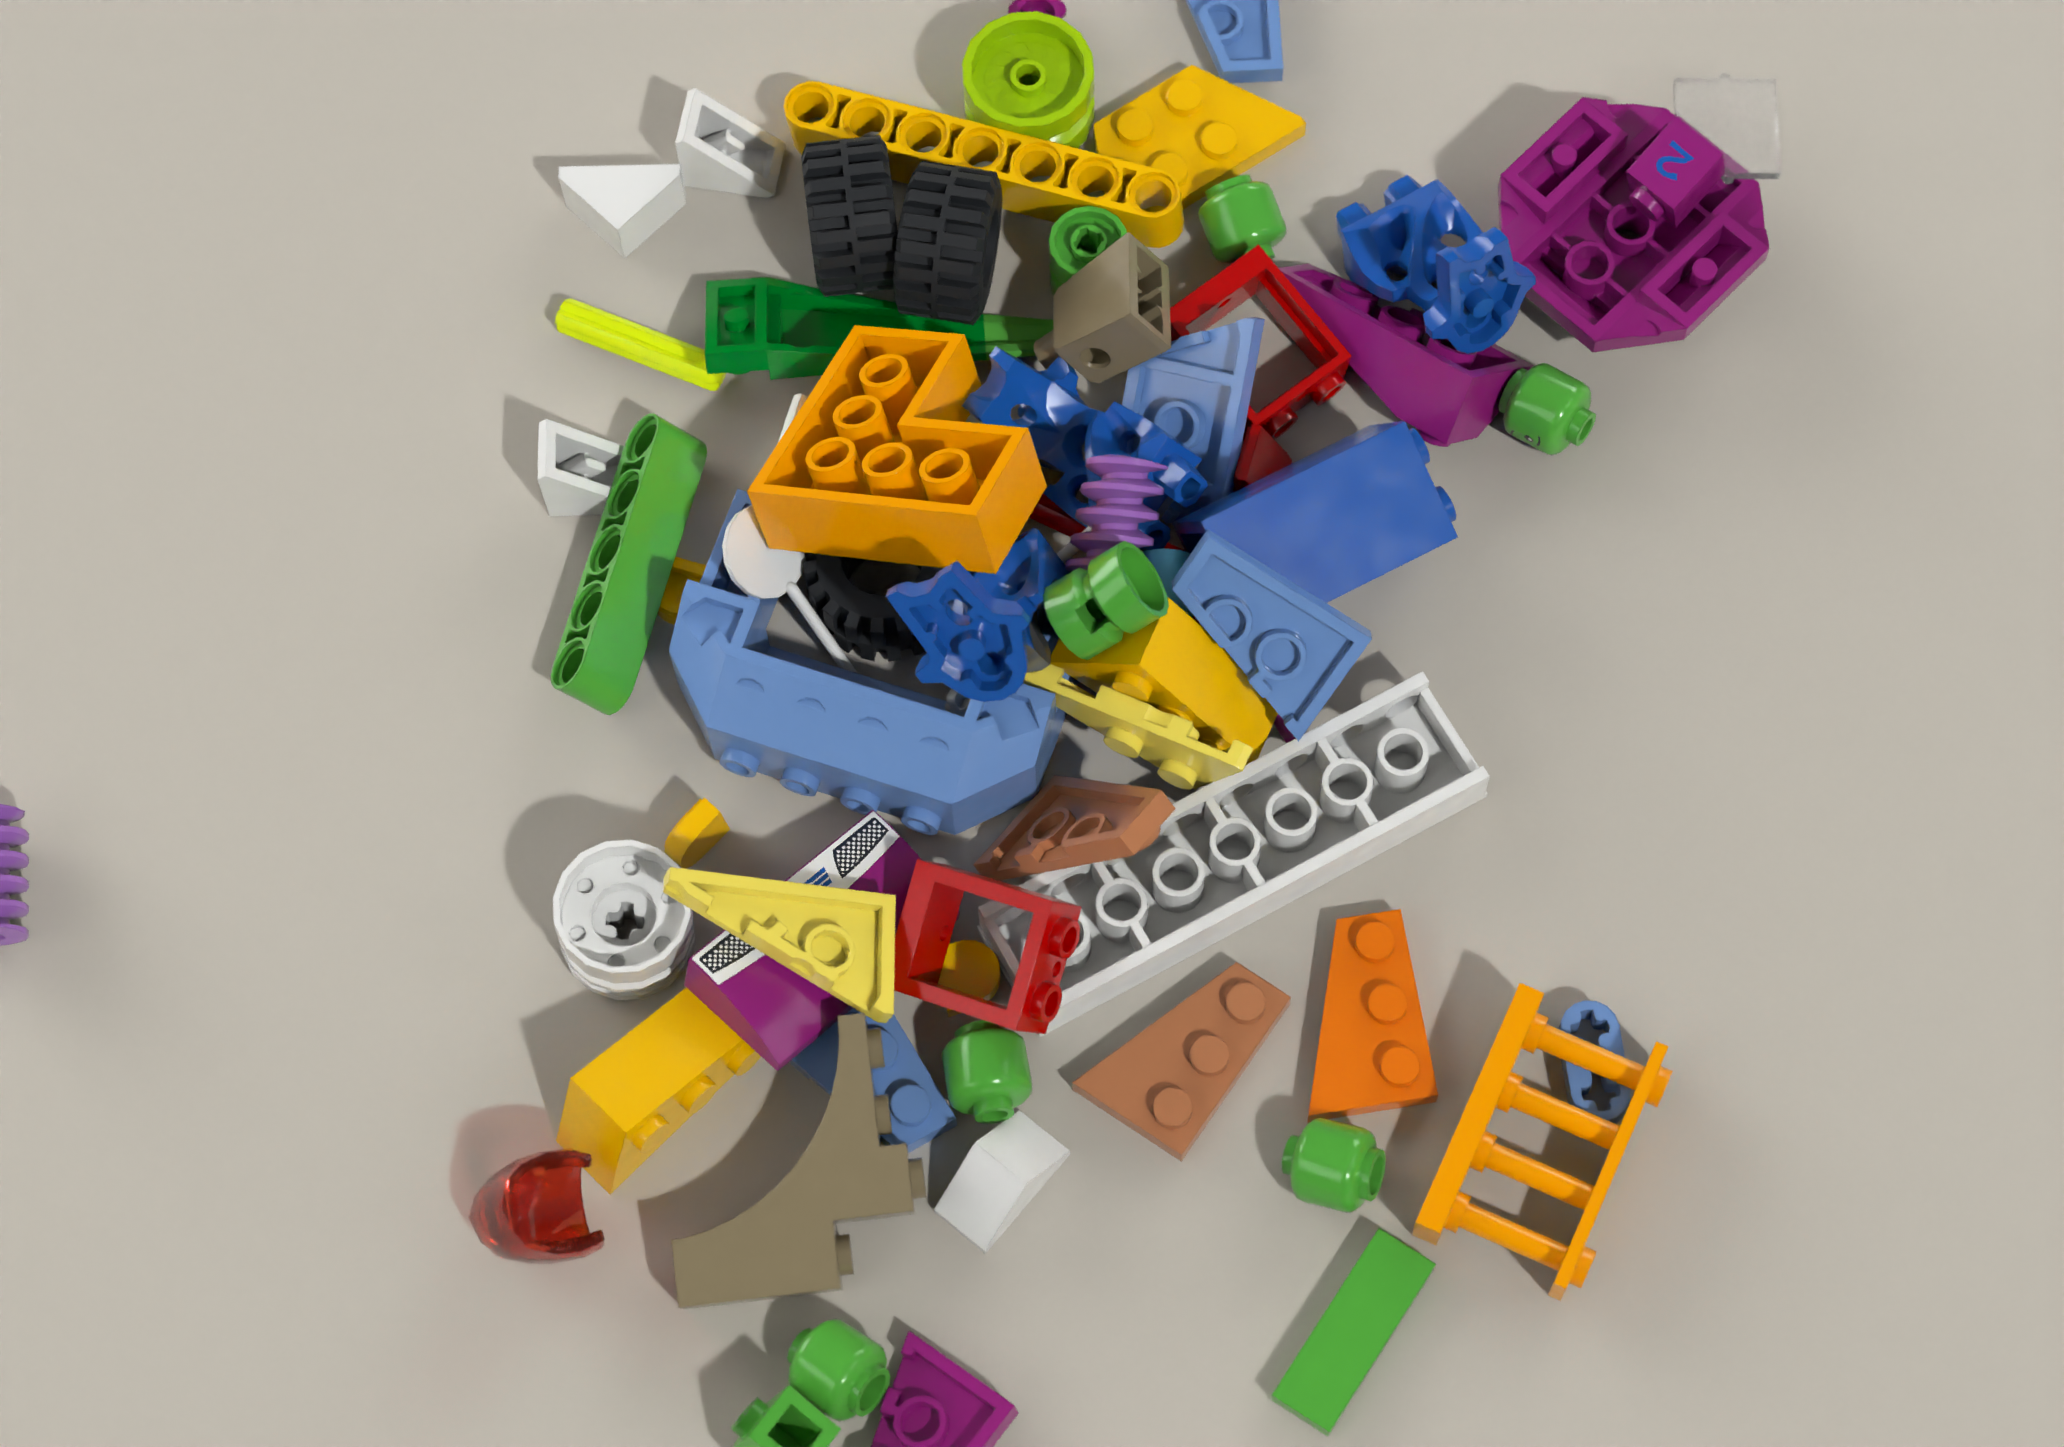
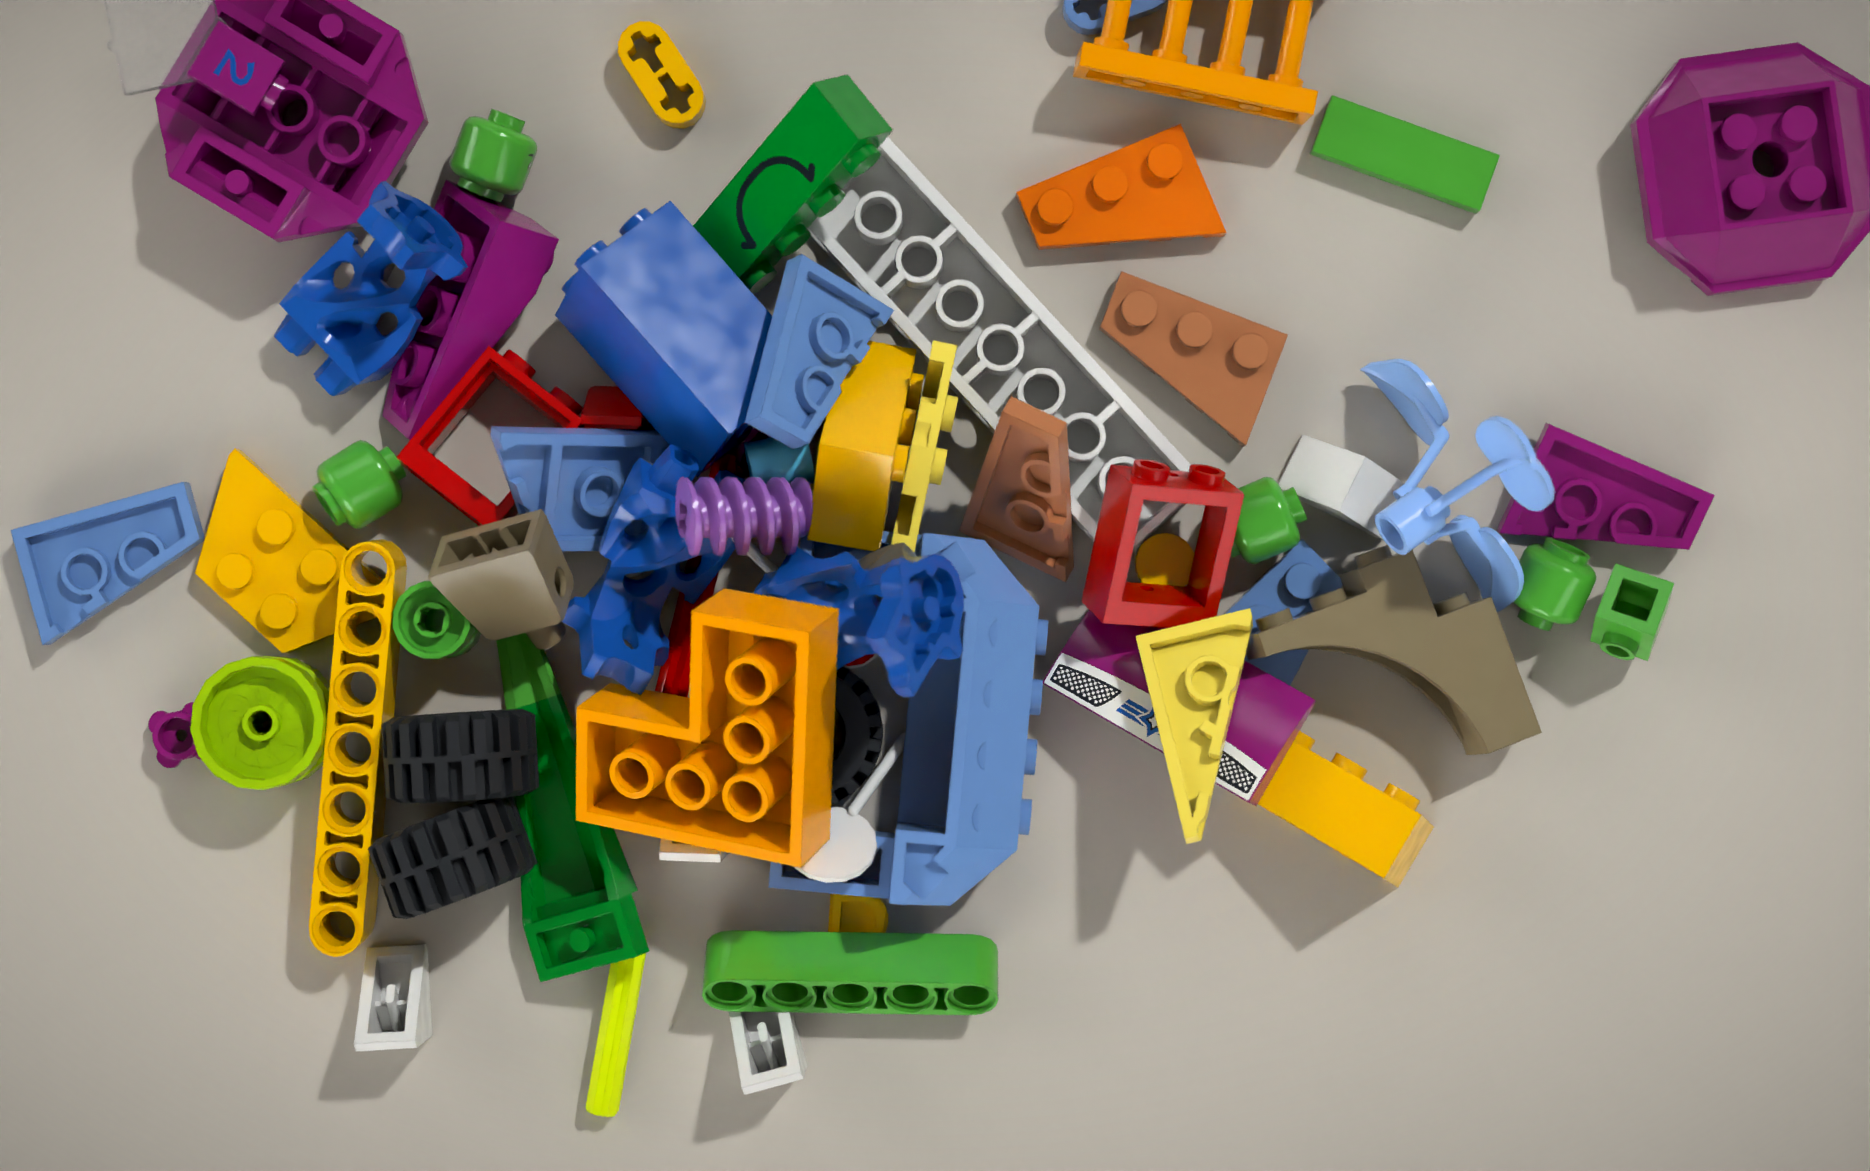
camera: 105 degrees left, 20 degrees up
clear red piece [468,1148,605,1264] -> none
white wheel [553,840,695,1000] -> none
white slope [558,164,686,259] -> none
yellow tile [664,797,730,869] -> none
bright green wheel [1043,541,1169,660] -> none
bright green head [1282,1118,1386,1213] -> none
none -> yellow beam [618,21,706,129]
none -> green brick [693,74,893,294]
none -> light blue plant [1360,359,1554,612]

